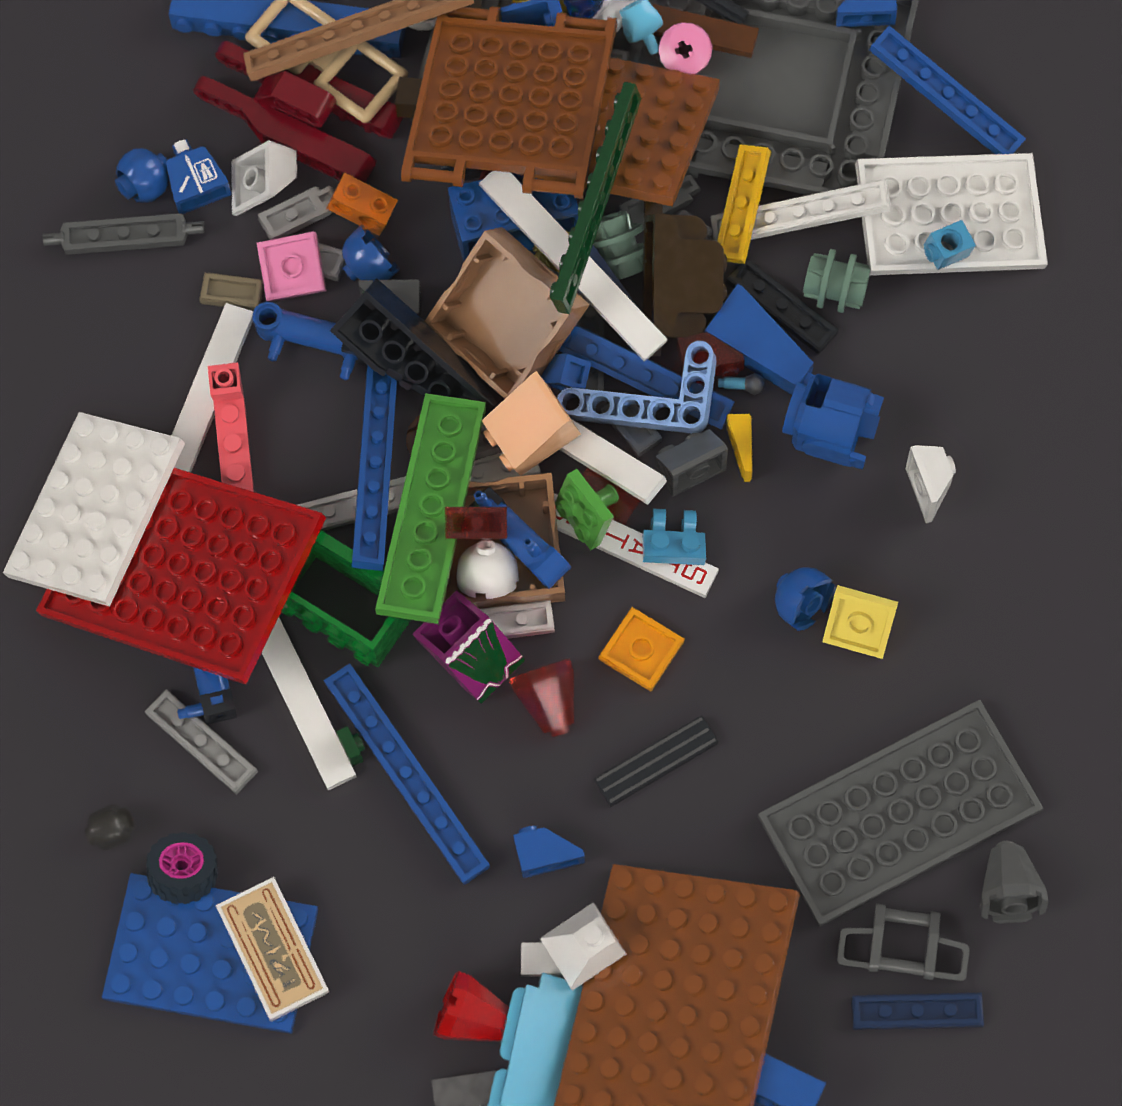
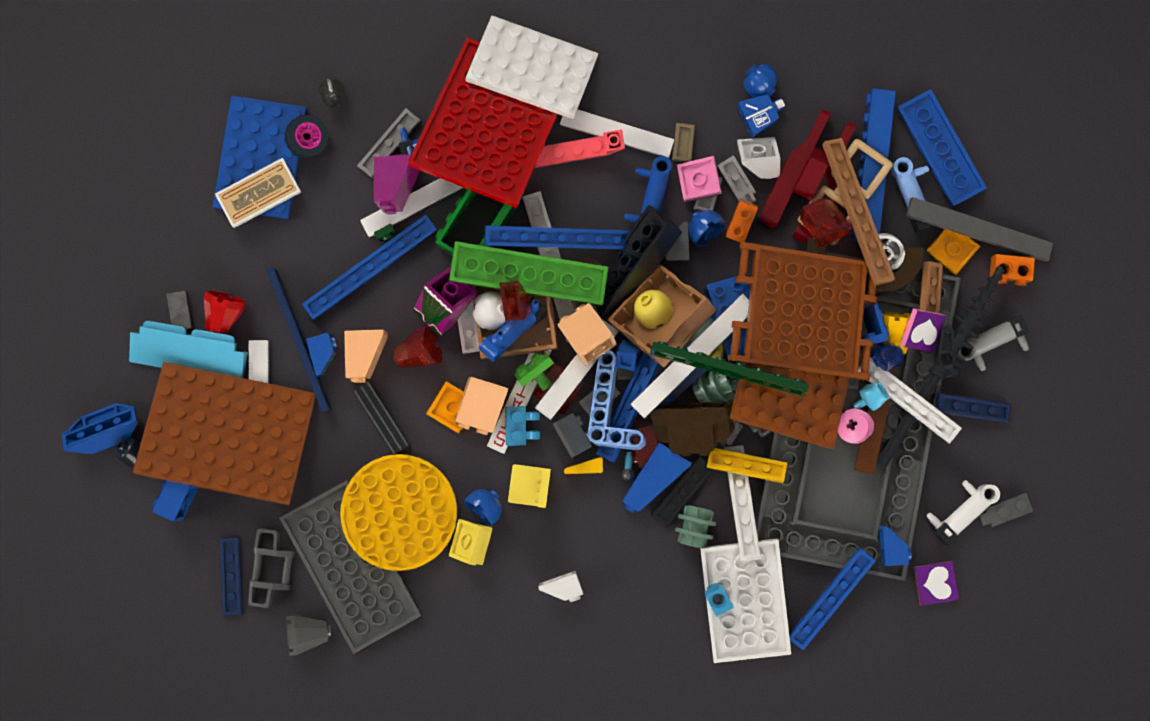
camera: 85 degrees right, 15 degrees up
dark grey plate [42,213,205,255] -> none
white slope [540,903,626,990] -> none
blue piece [782,374,884,470] -> none
none -> dark blue tile [266,267,331,412]
none -> yellow tile [340,454,457,571]
none -> light nougat slope [344,330,388,383]
none -> magenta slope [374,154,420,215]
none -> light nougat slope [455,377,508,435]
none -> light yellow bracket [508,464,551,508]
none -> light yellow cylinder [634,290,674,329]
none -> clear red slope [800,199,854,248]

